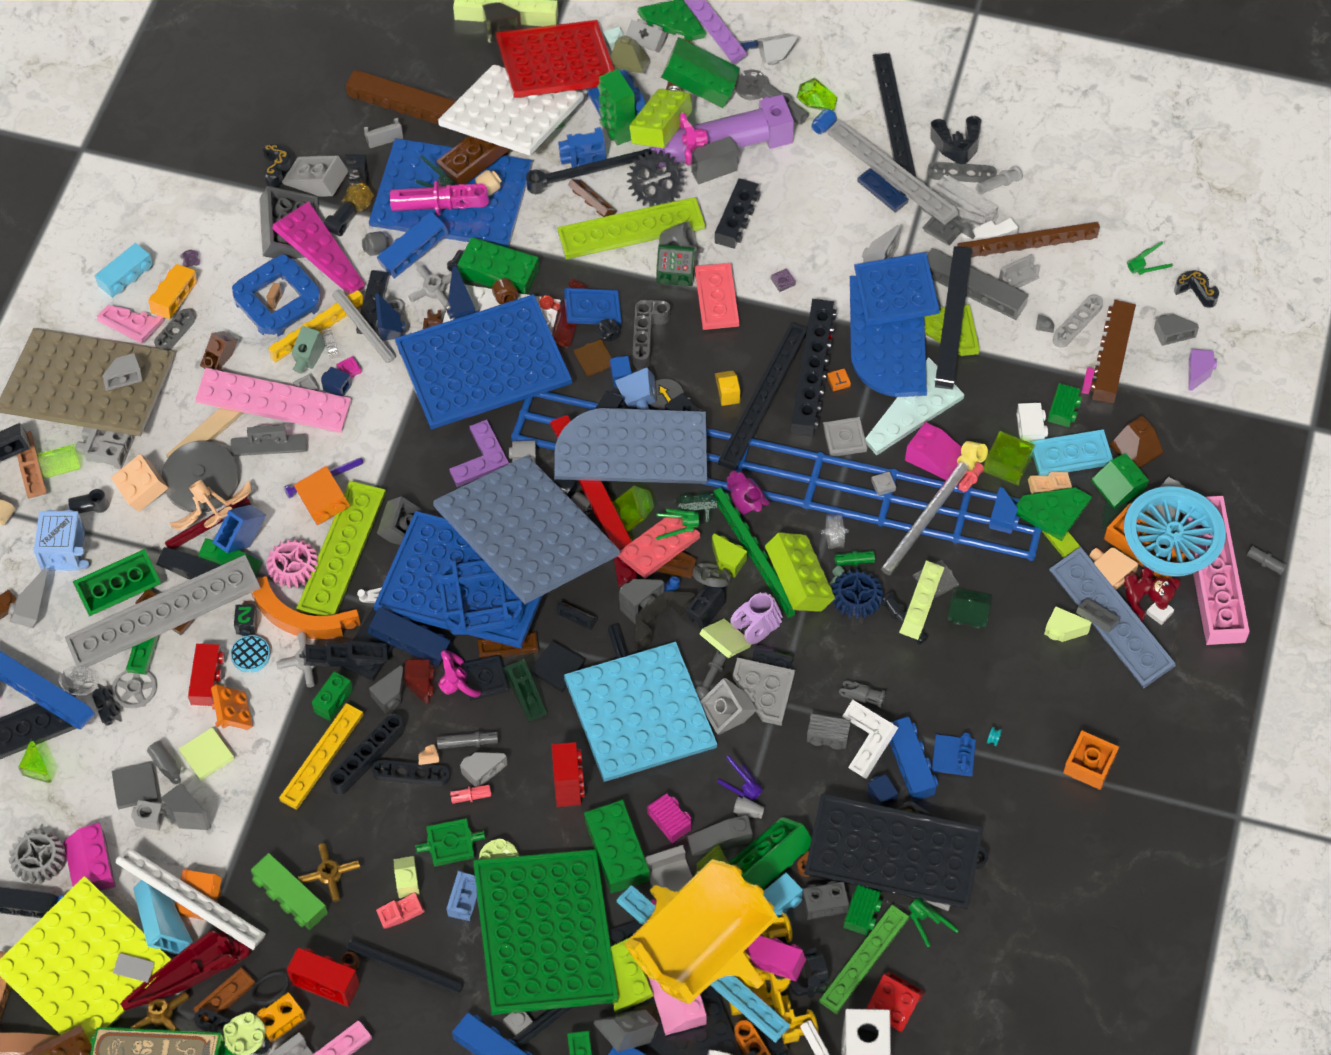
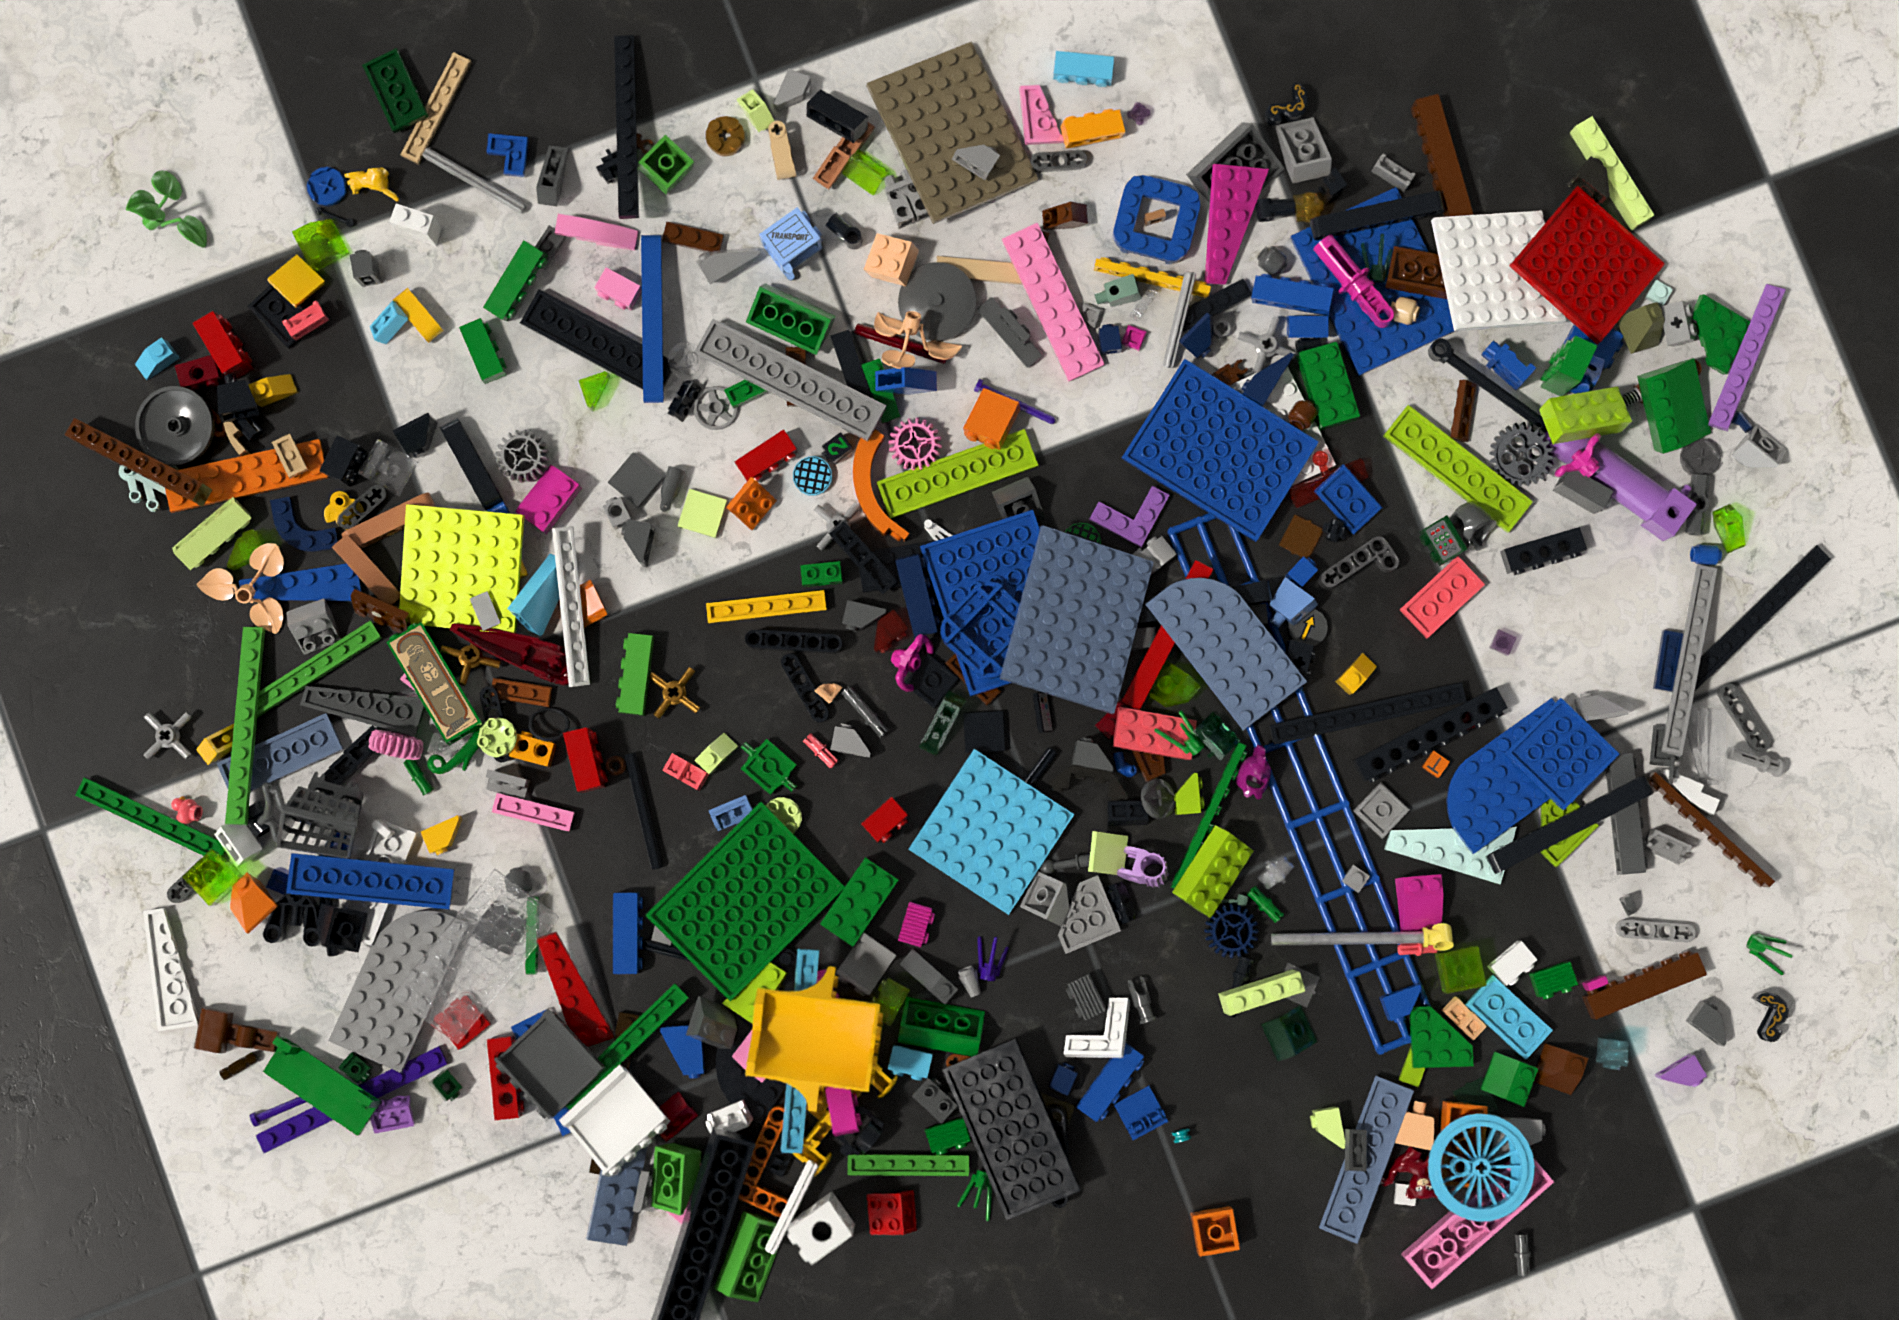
camera: 50 degrees right, 25 degrees up
black connector [930,116,981,164] -> none
none -> blue hinge [1286,316,1329,338]
none -> black beam [1309,191,1445,240]
none -> clear light blue brick [1596,1038,1629,1070]

